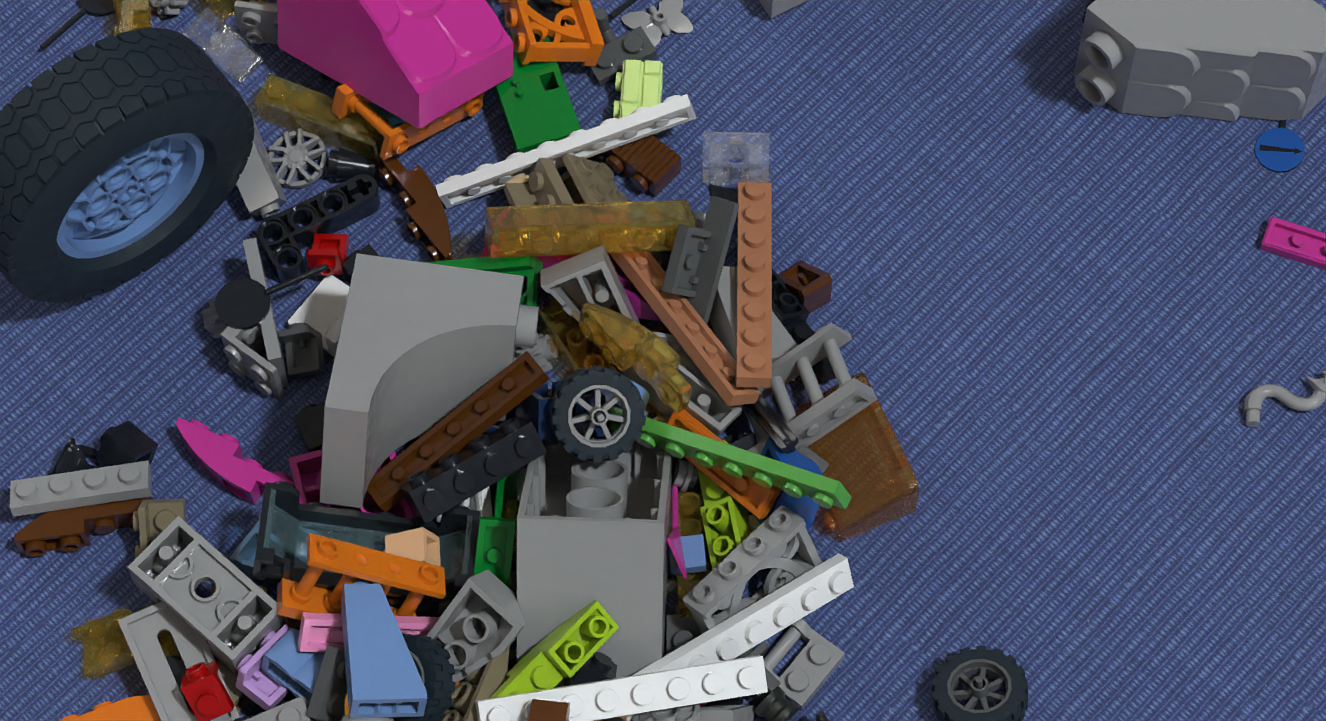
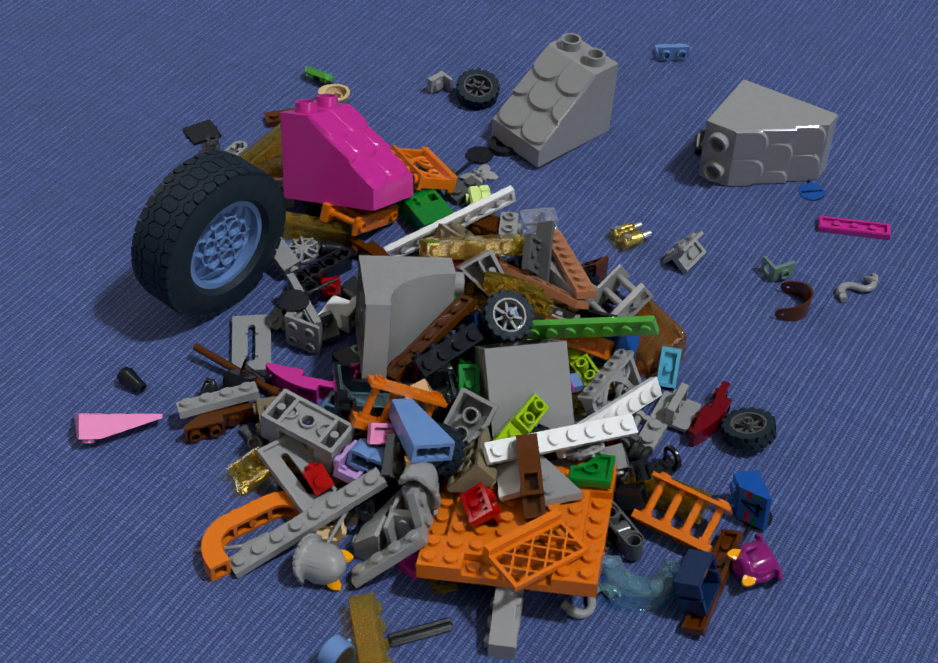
camera: 15 degrees left, 20 degrees down
none -> reddish brown bar [193,343,282,397]
none -> light grey piece [232,314,272,375]
none -> dark grey piece [240,425,264,453]
none -> black piece [241,356,273,384]
none -> light grey bracket [498,212,521,253]
none -> clear yellow piece [609,222,652,250]
none -> light grey bracket [650,383,701,433]
none -> medium azure plate [657,346,682,389]
none -> light grey bracket [662,230,706,273]
none -> dark red slope [687,381,732,447]
none -> sand green bracket [760,256,796,283]
none -> reddish brown piece [775,281,814,322]

